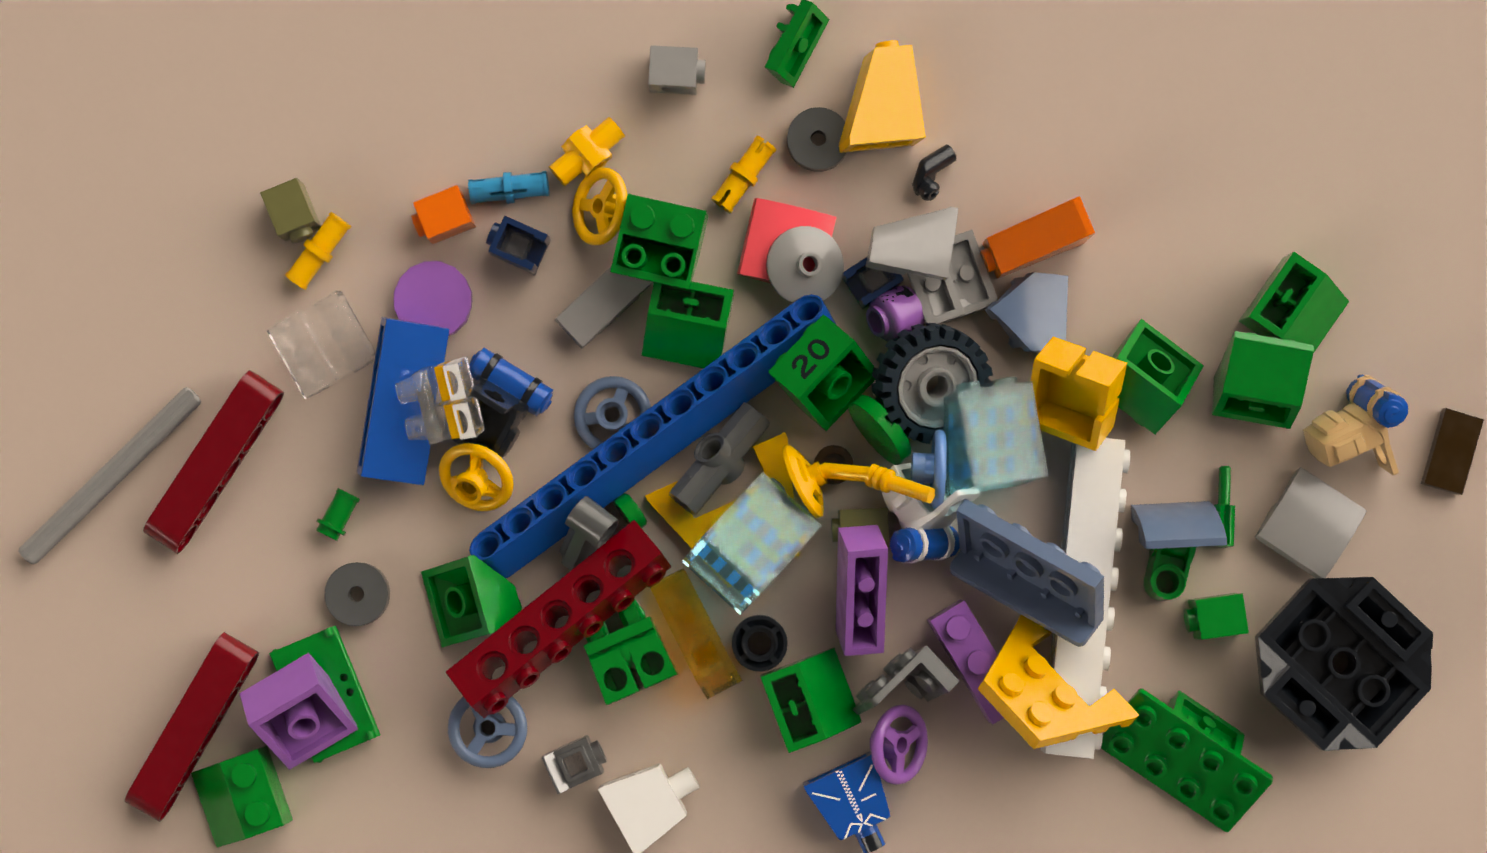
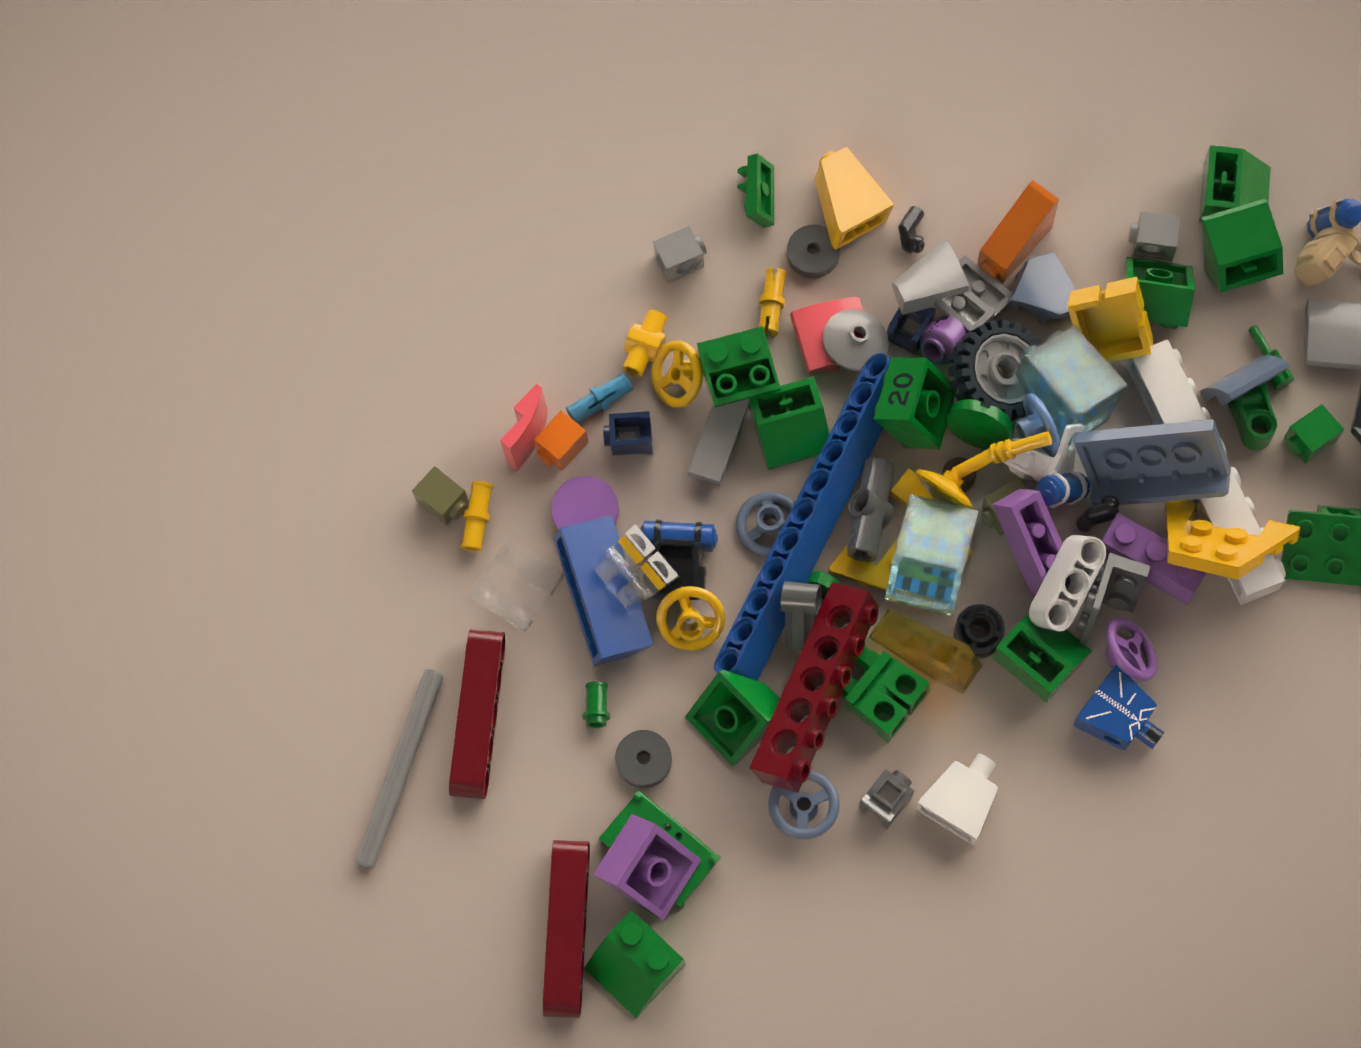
camera: 20 degrees left, 15 degrees down
none -> coral slope [500,383,548,471]
none -> white beam [1029,535,1106,631]
none -> black arm [1076,495,1120,533]
none -> light grey brick [1128,211,1181,261]

